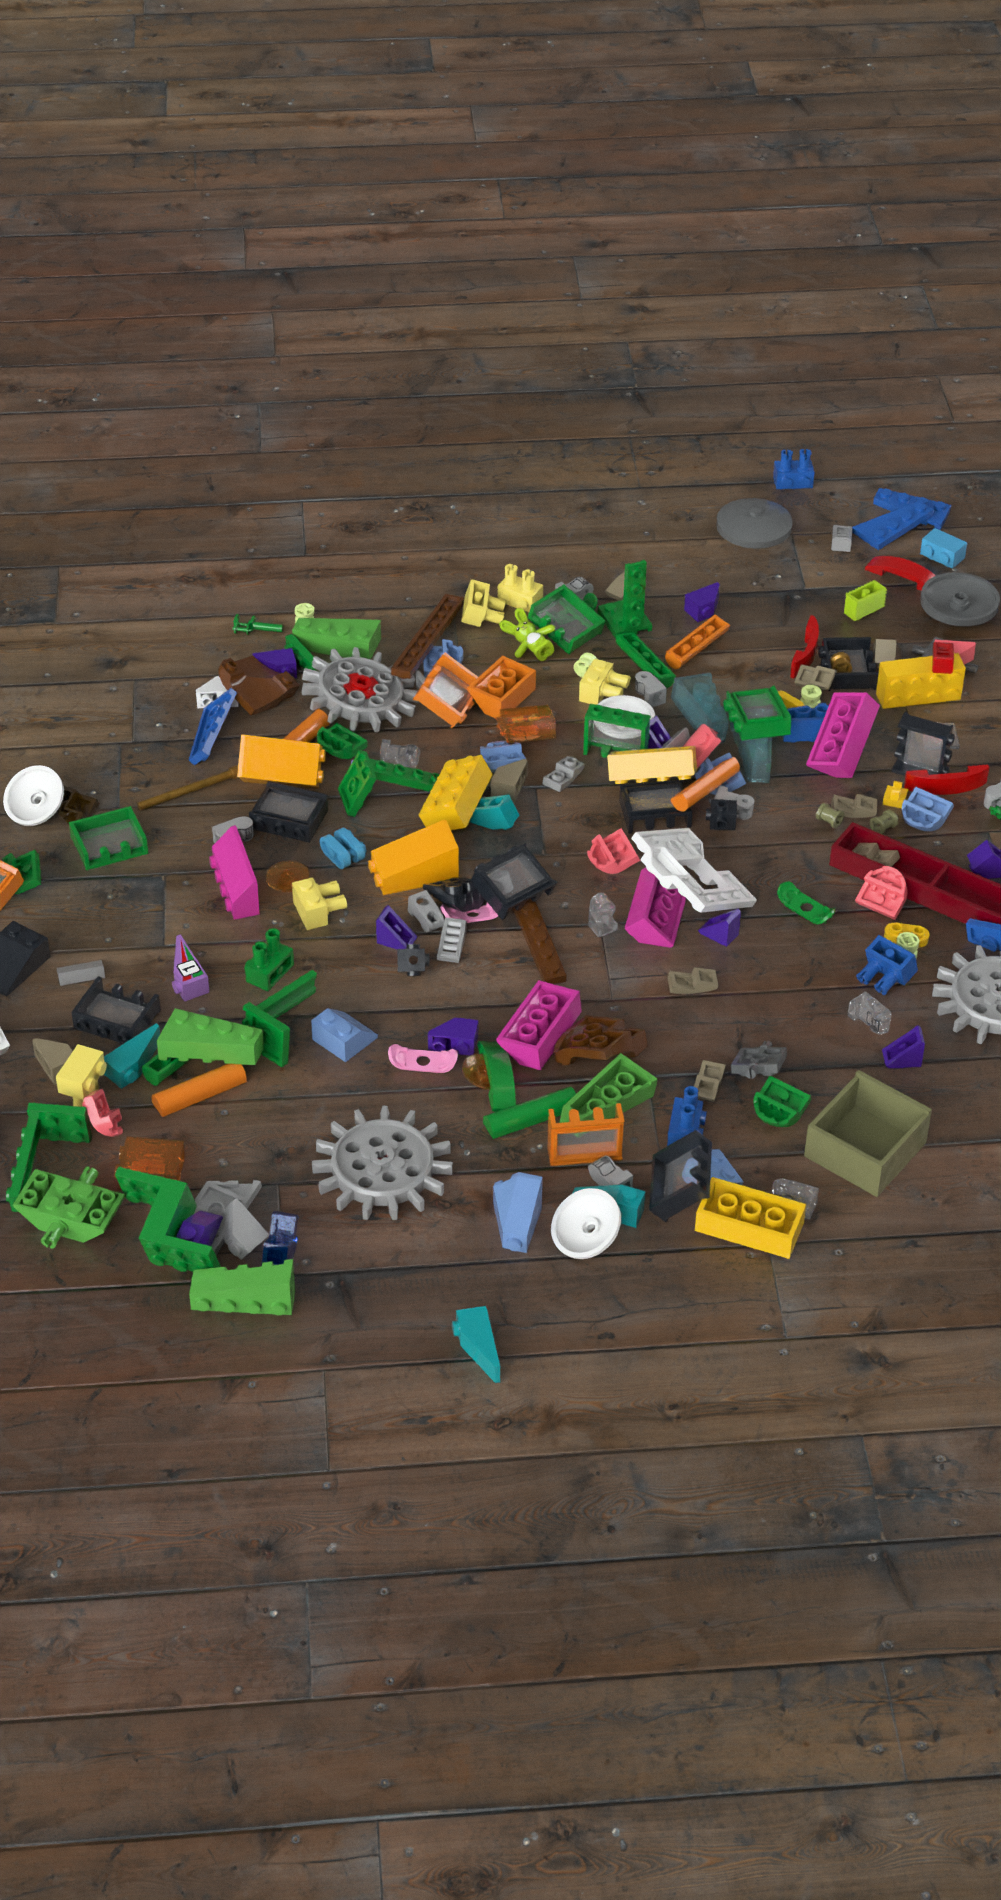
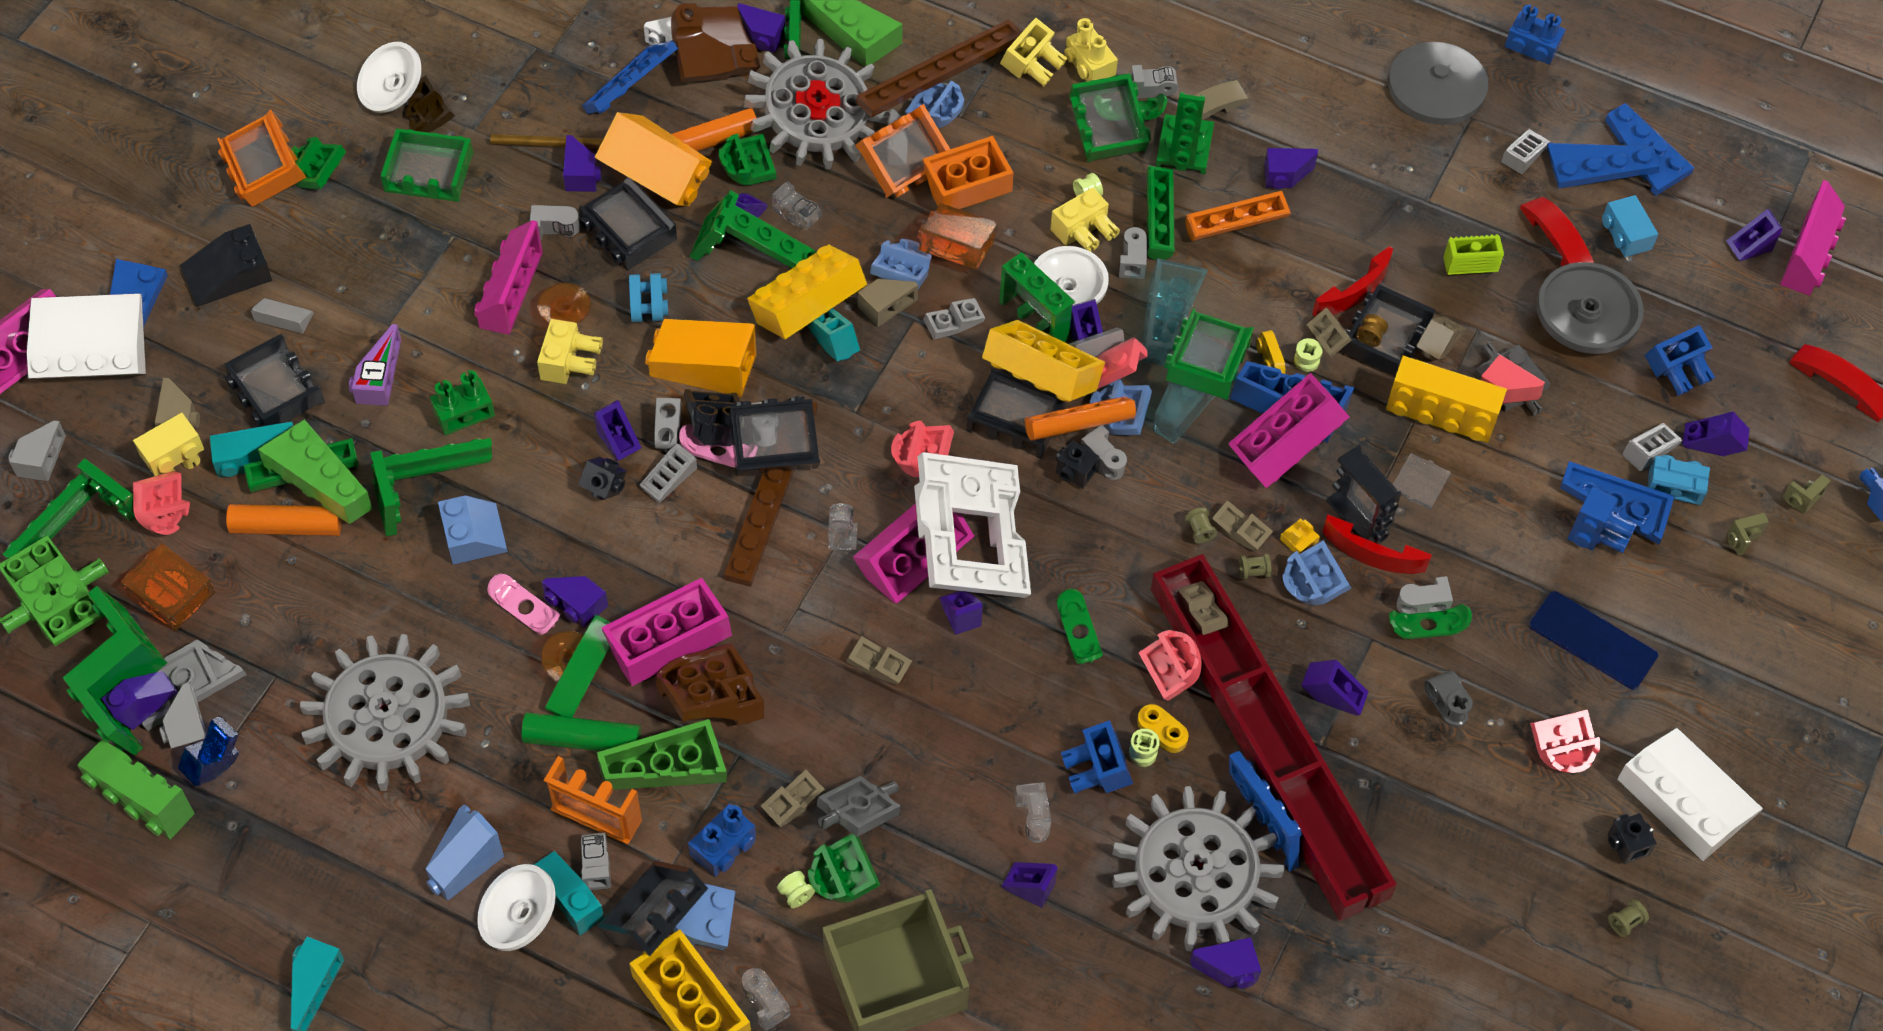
camera: 30 degrees right, 15 degrees up
lime animal [499,608,555,661] -> none
red slope [932,642,954,674] -> none
none -> dark purple slope [563,135,602,192]
none -> yellowish green wheel [777,871,815,908]

